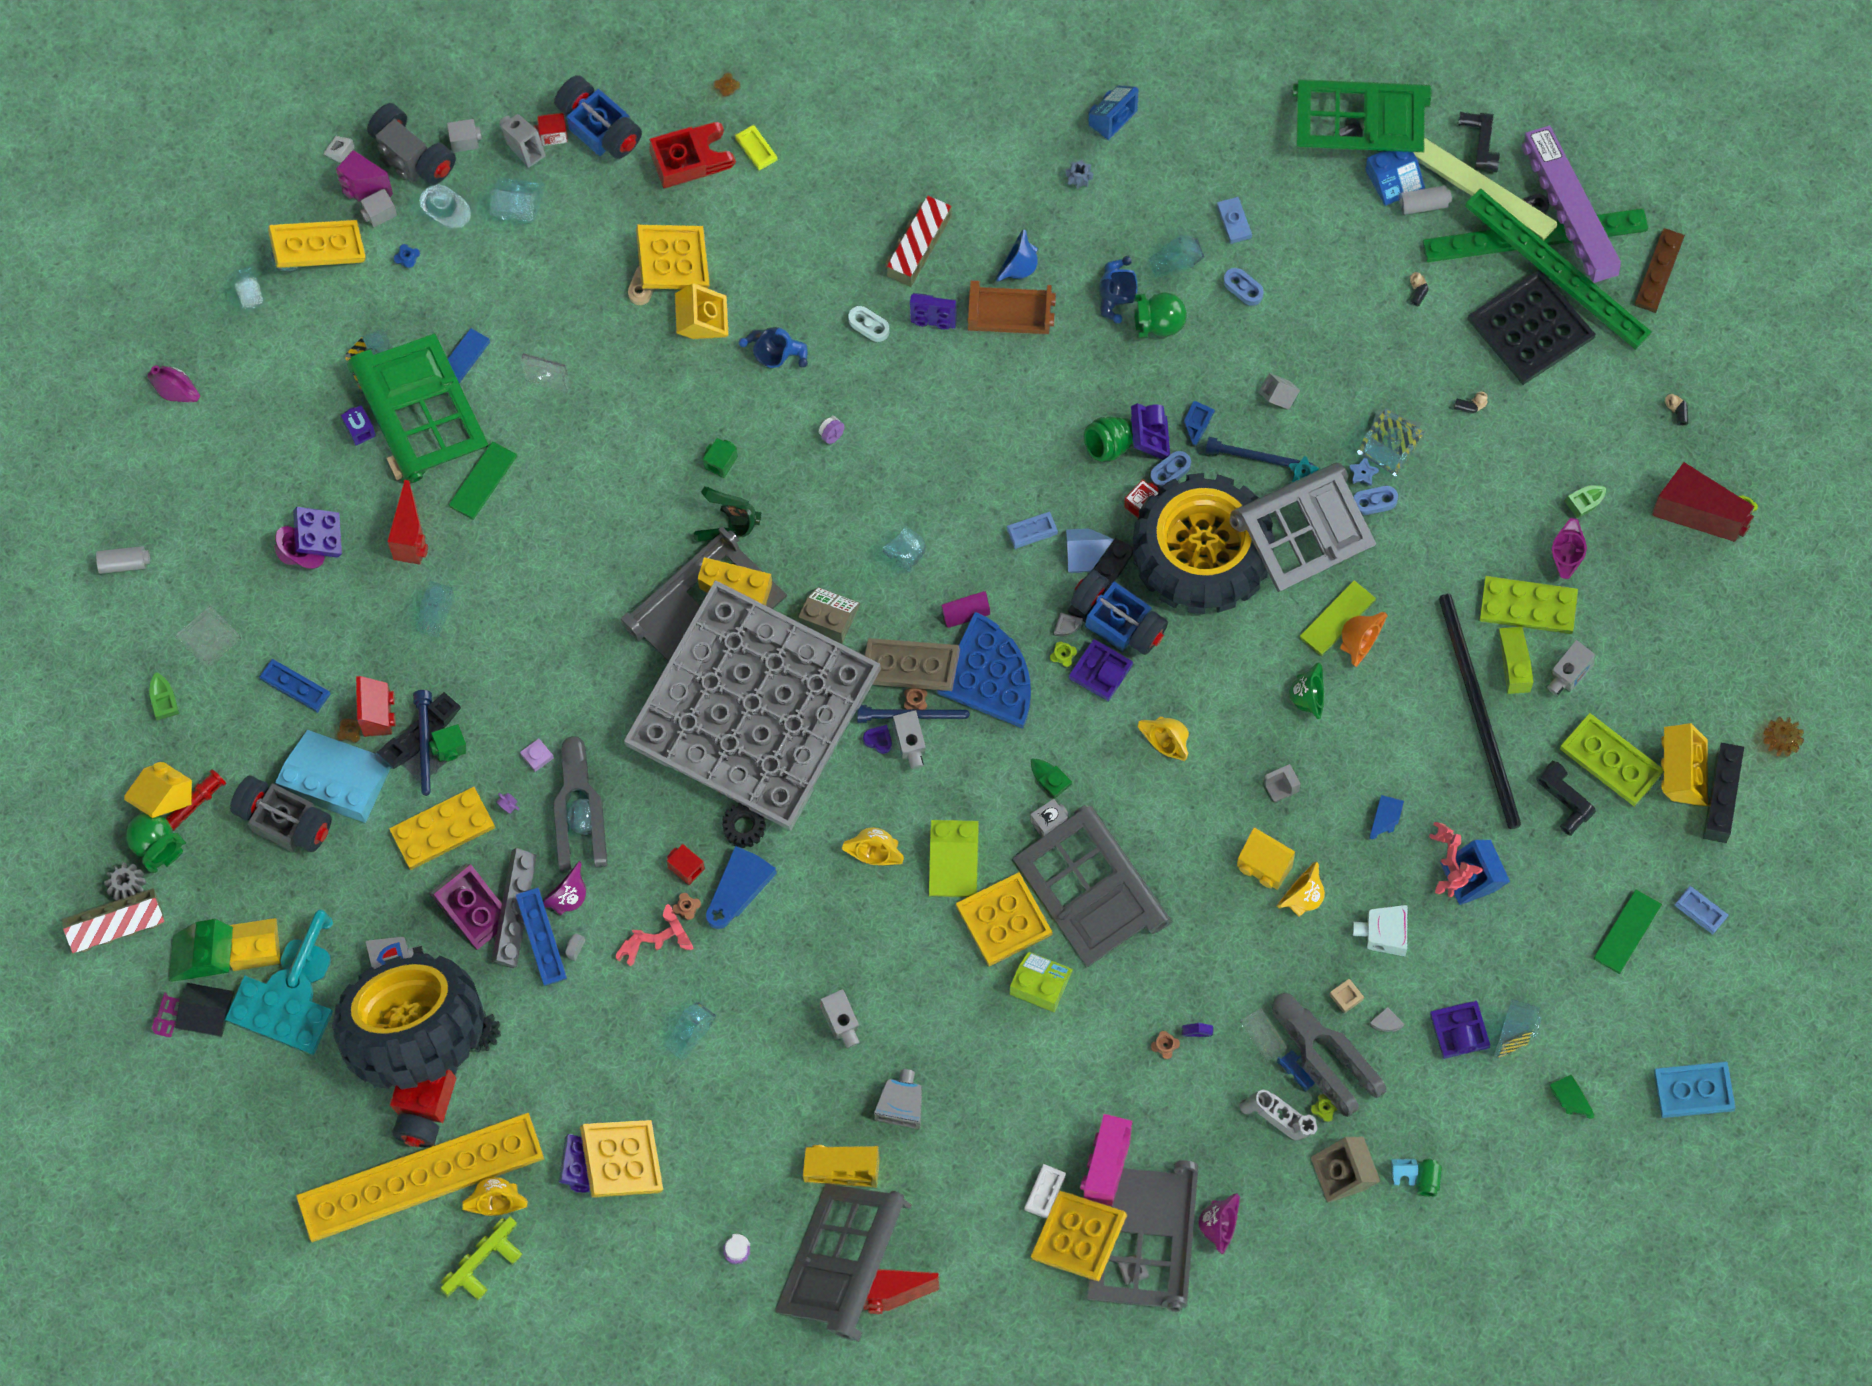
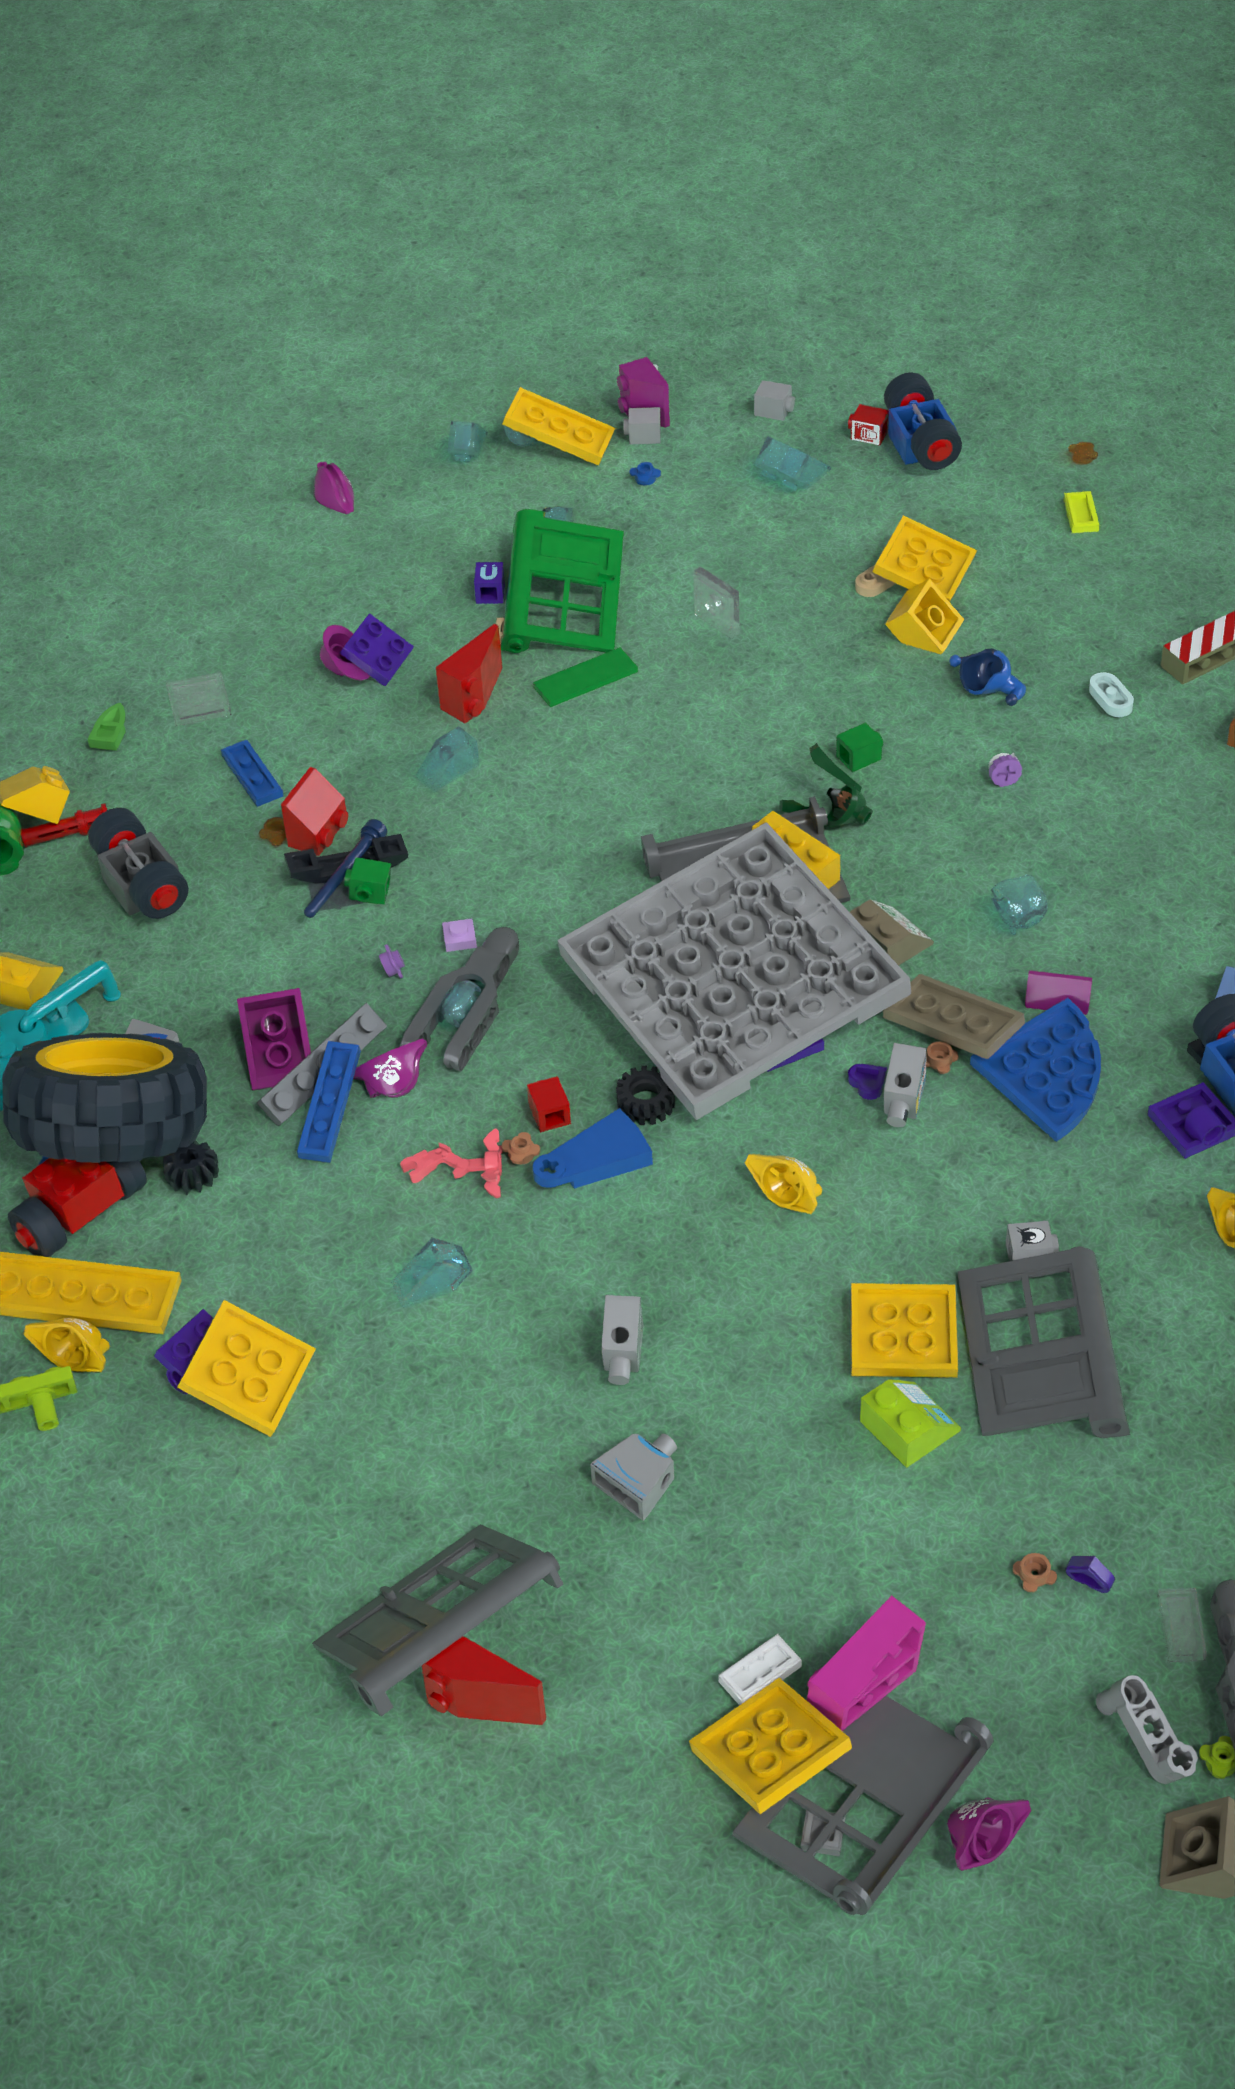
camera: 30 degrees right, 20 degrees down
light grey brick [96,546,150,574] -> none
medium azure slope [275,730,391,823] -> none
brick [367,103,456,185] -> none
yellow plate [389,787,495,870] -> none
clear light blue piece [420,185,471,228] -> none
blue tile [448,328,490,383] -> none
light grey torso [500,115,546,168] -> none
light grey tile [566,933,585,961] -> none
red brick [649,122,736,189] -> none
white piece [723,1234,750,1264] -> none
yellow wedge [803,1145,880,1188] -> none
dark blue piece [857,704,970,723] -> none
dark purple plate [910,293,957,330] -> none
lime slope [929,820,979,897] -> none
medium blue plate [1007,512,1058,549] -> none
green plate [1031,758,1072,799] -> none
lime plate [1050,642,1077,667] -> none
light grey tile [1054,613,1083,637] -> none
blue piece [1277,1050,1315,1092] -> none

